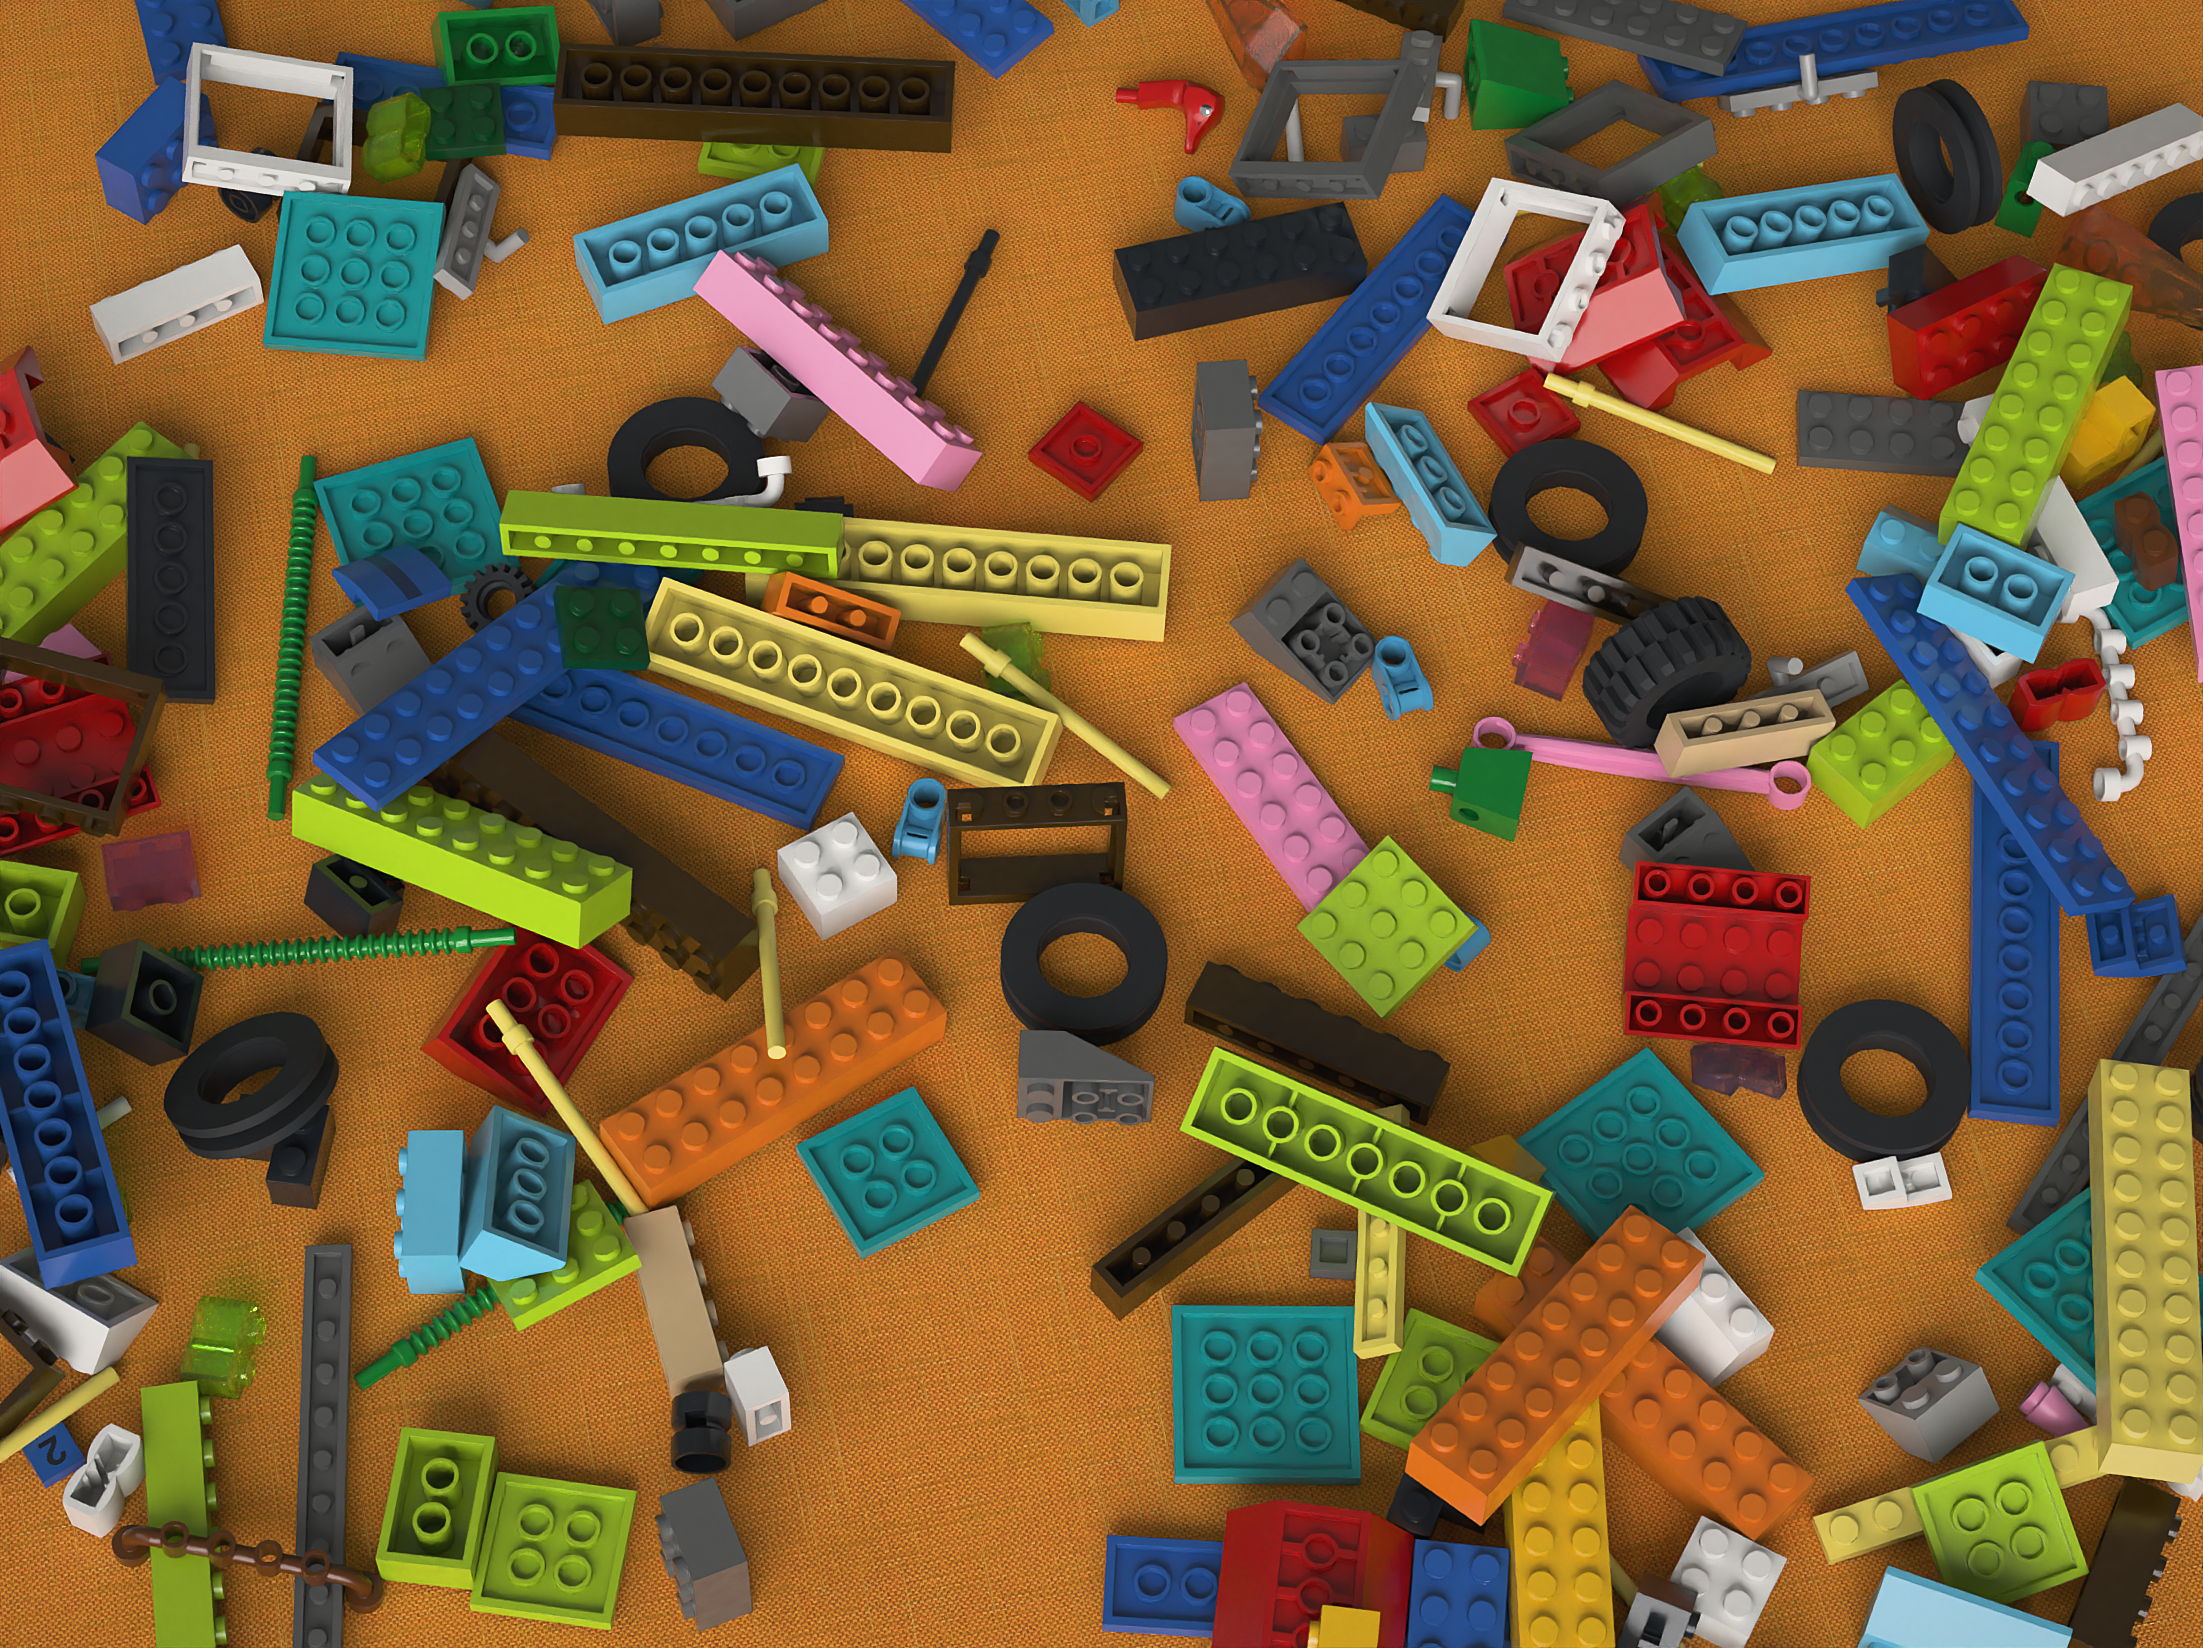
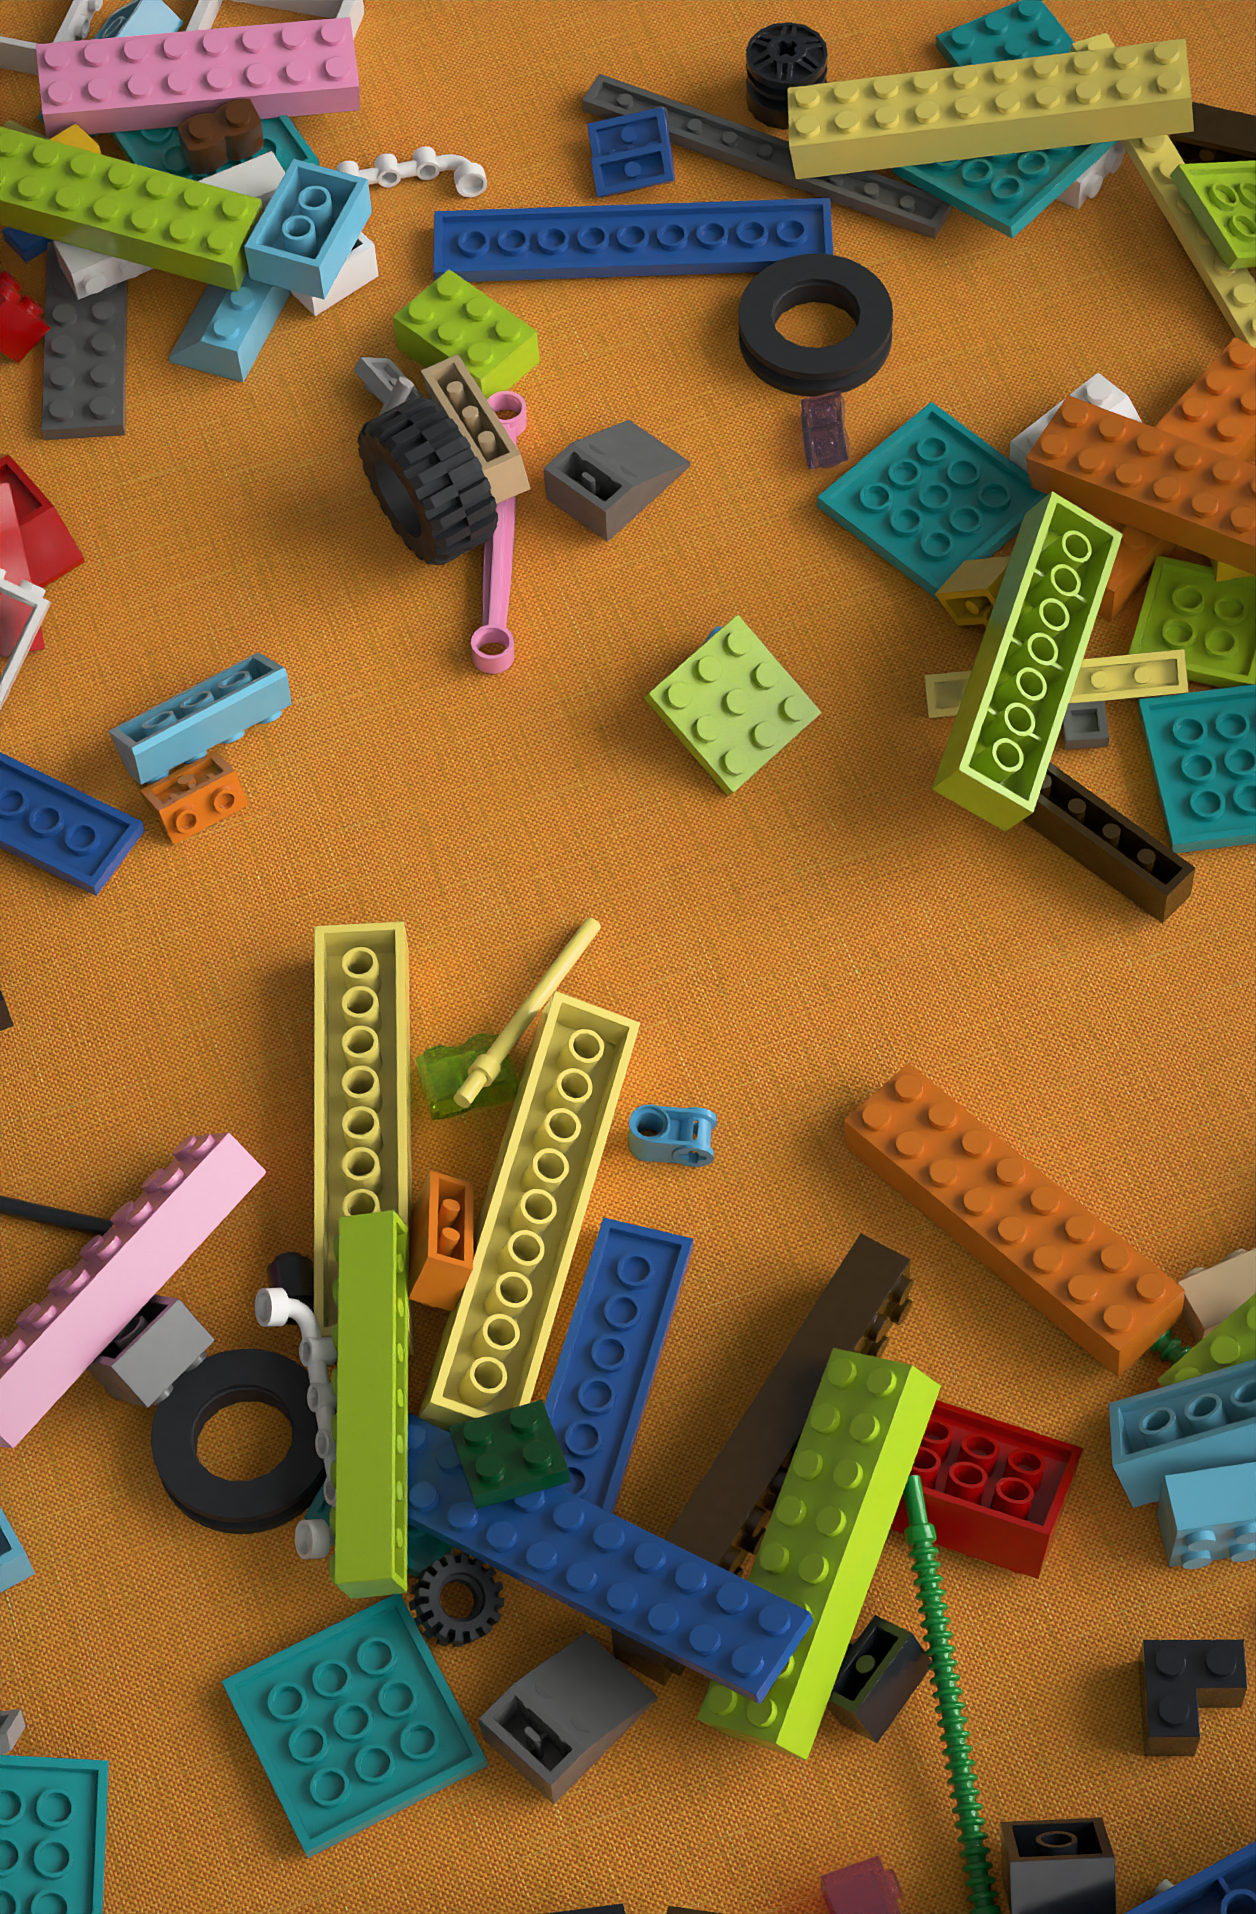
camera: 90 degrees left, 0 degrees up
black tyre [164,1012,339,1160] -> none
green hose [266,455,318,821] -> none
blue slope [332,544,452,622] -> none
light yellow bar [486,999,650,1217] -> none
light yellow bar [751,868,786,1059] -> none
white brick [777,812,897,941] -> none
teal plate [796,1086,980,1260] -> none
dark brown window [947,782,1128,906] -> none
black tyre [1000,883,1168,1047] -> none
dark grey slope [1017,1030,1154,1125] -> none
red plate [1028,400,1144,503] -> none
bright pink plate [1173,682,1371,913] -> none
dark brown brick [1184,961,1451,1126] -> none
dark grey brick [1191,359,1263,502] -> none
dark grey slope [1229,557,1378,705] -> none
dark azure piece [1371,635,1433,721] -> none
green torso [1429,747,1533,842] -> none
red plate [1467,366,1581,459] -> none
black tyre [1488,439,1648,575] -> none
dark brown brick [1504,540,1677,626] -> none
clear pink brick [1512,599,1596,702] -> none
light yellow bar [1543,372,1777,475] -> none
red slope [1621,861,1811,1051] -> none
blue plate [1845,573,2137,917] -> none
white slope [1852,1152,1952,1210] -> none
light grey slope [1858,1345,2000,1464] -> none
red brick [2007,658,2107,732] -> none
bright pink cone [2018,1380,2089,1437] -> none

